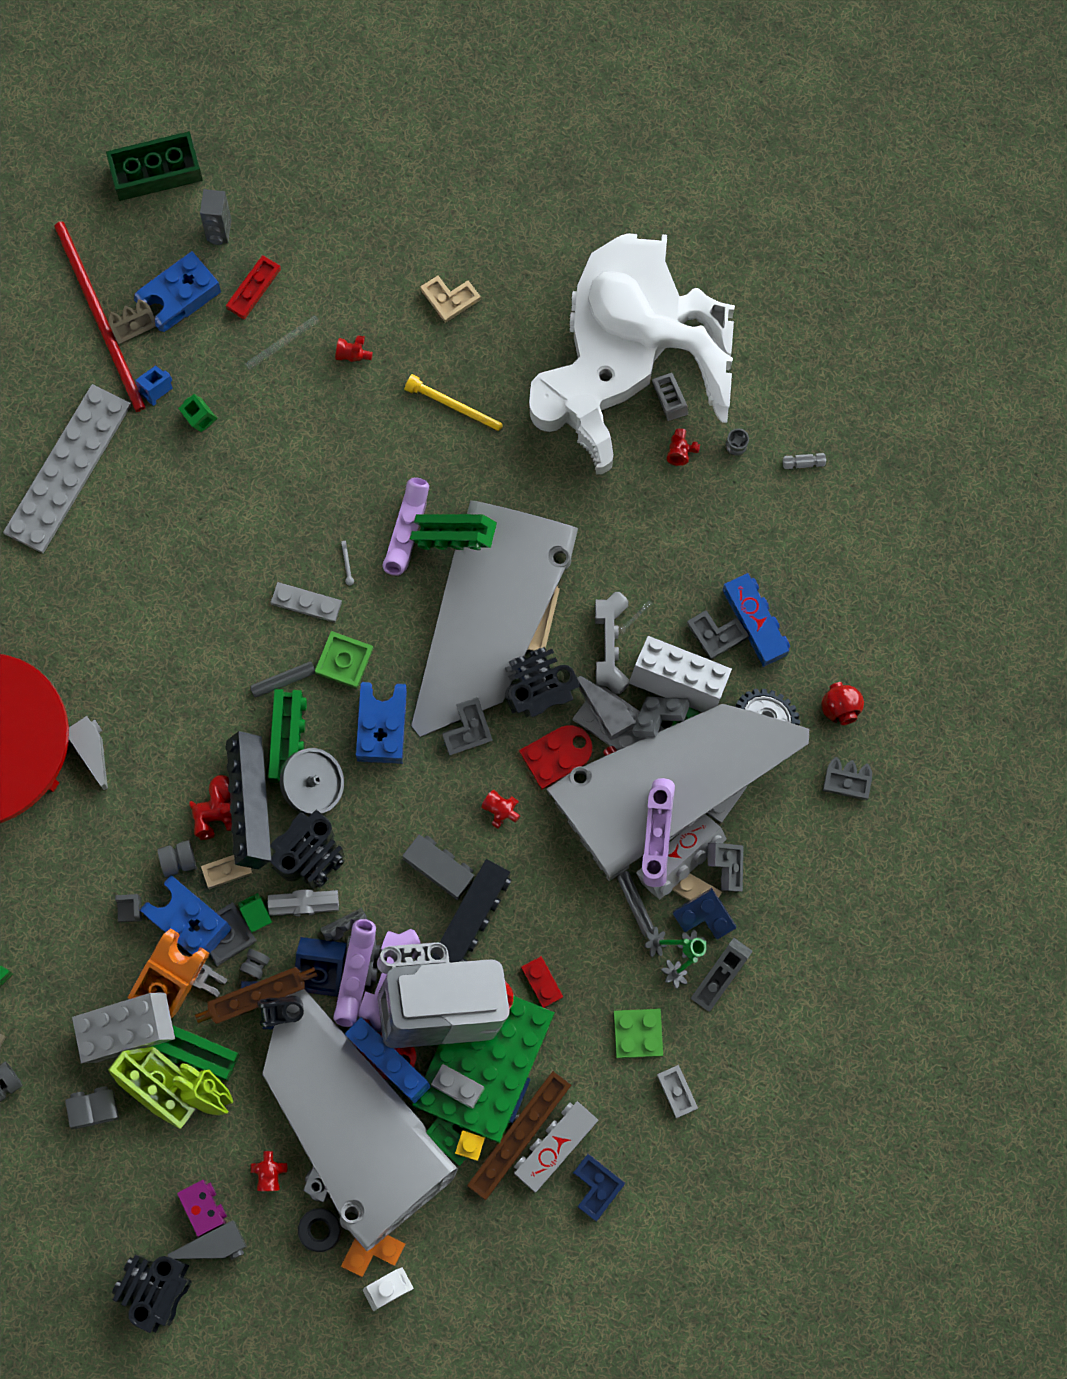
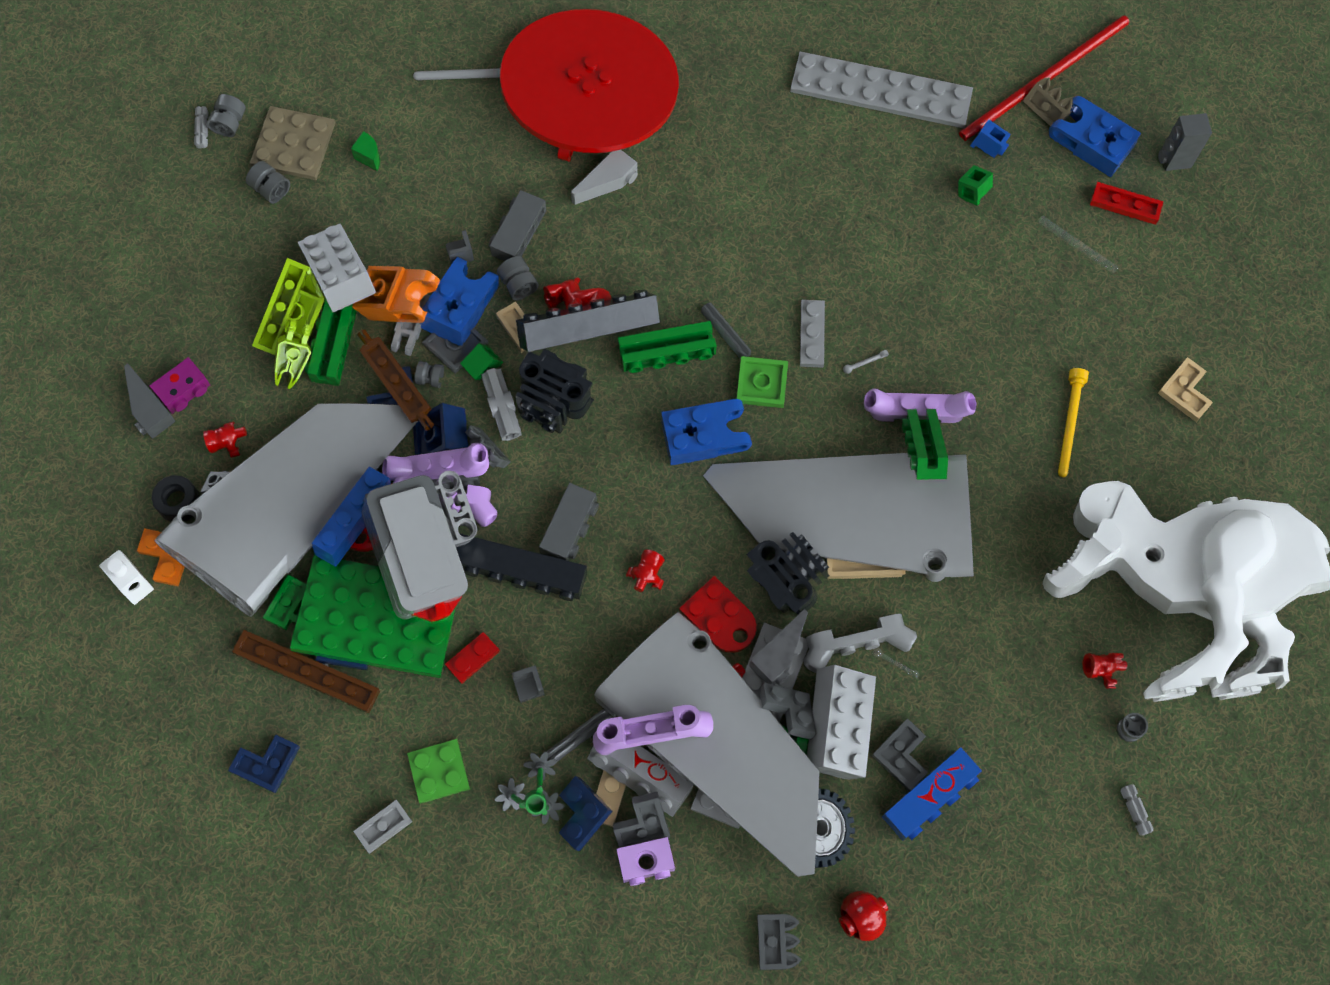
camera: 80 degrees right, 5 degrees down
dark grey brick [65,1087,119,1130] -> none
dark green brick [106,131,203,201] -> none
black piece [112,1255,192,1333] -> none
black piece [257,996,304,1027] -> none
piece [280,748,344,815] -> none
red piece [335,335,373,362] -> none
light grey plate [431,1064,484,1109] -> none
dark grey plate [442,697,493,755] -> none
yellow plate [455,1130,485,1161] -> none
light grey brick [514,1101,598,1193] -> none
light grey slope [652,373,688,421] -> none
dark grey slope [691,938,753,1012] -> none
none -> dark grey brick [489,190,547,261]
none -> dark grey panel [511,665,545,703]
none -> lavender brick [617,837,675,886]

